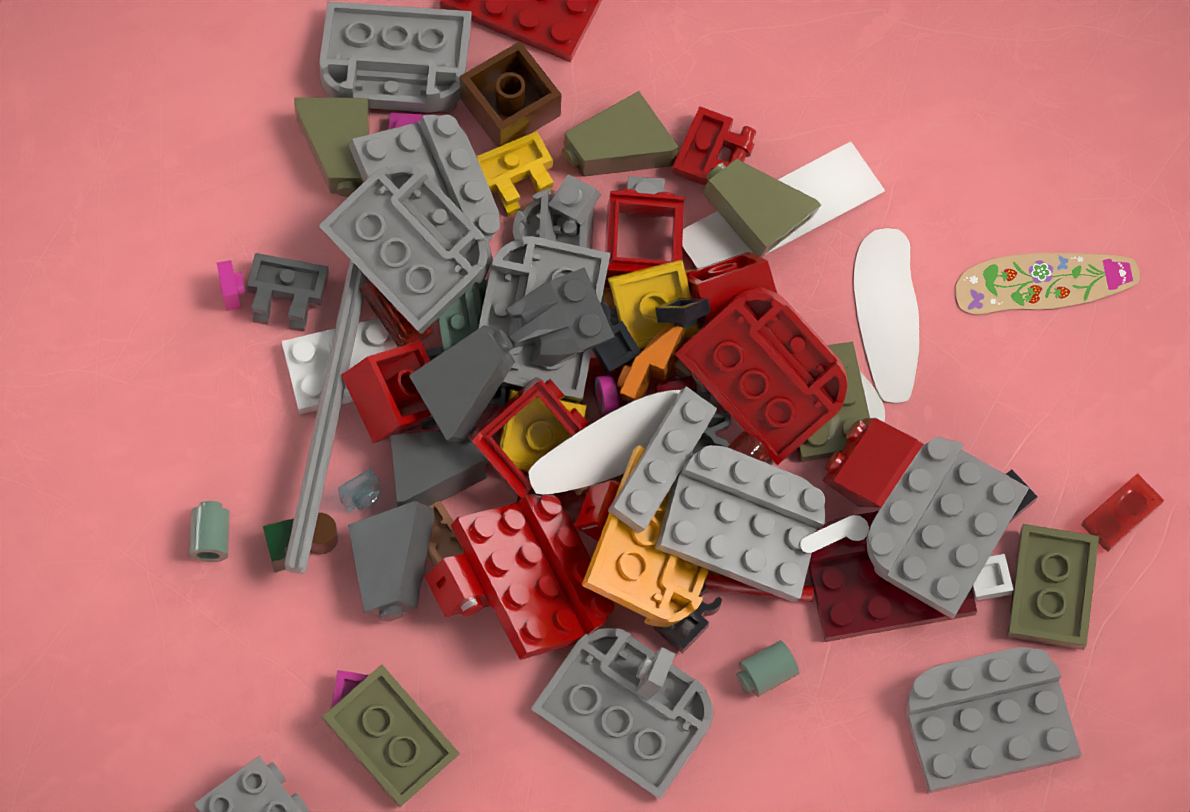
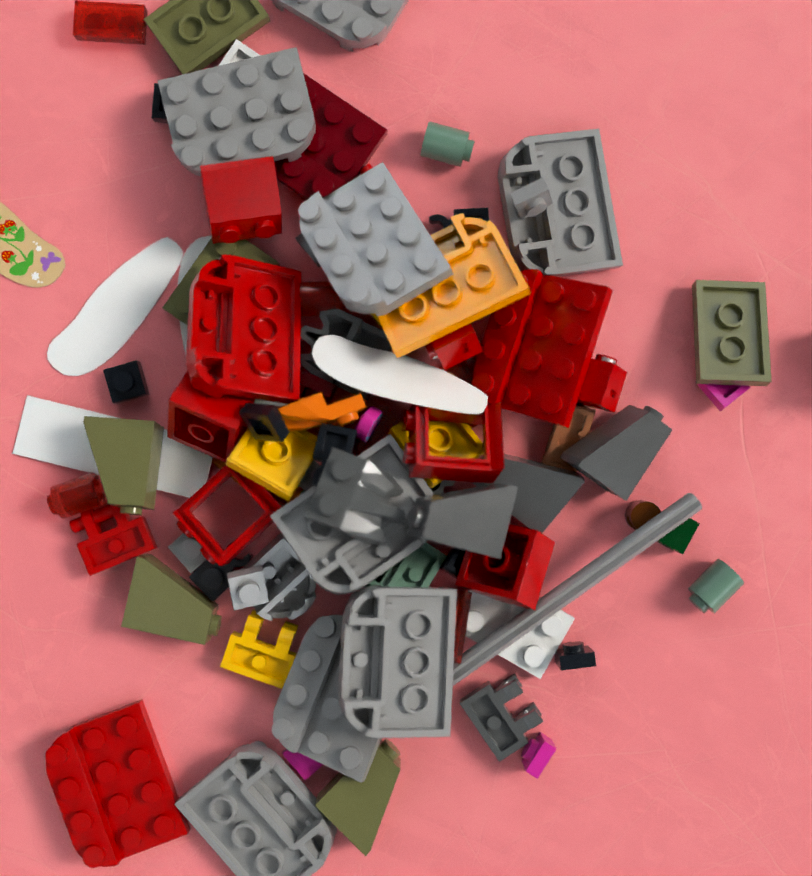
camera: 130 degrees left, 20 degrees up
clear light blue plate [338,468,380,512] -> none
reddish brown brick [459,41,562,147] -> none
light grey plate [608,386,717,533] -> none
white sticker [800,515,869,553] -> none
none -> clear red brick [47,472,106,519]
none -> black plate [103,360,149,404]
none -> black plate [189,541,253,602]
none -> black plate [555,641,596,671]

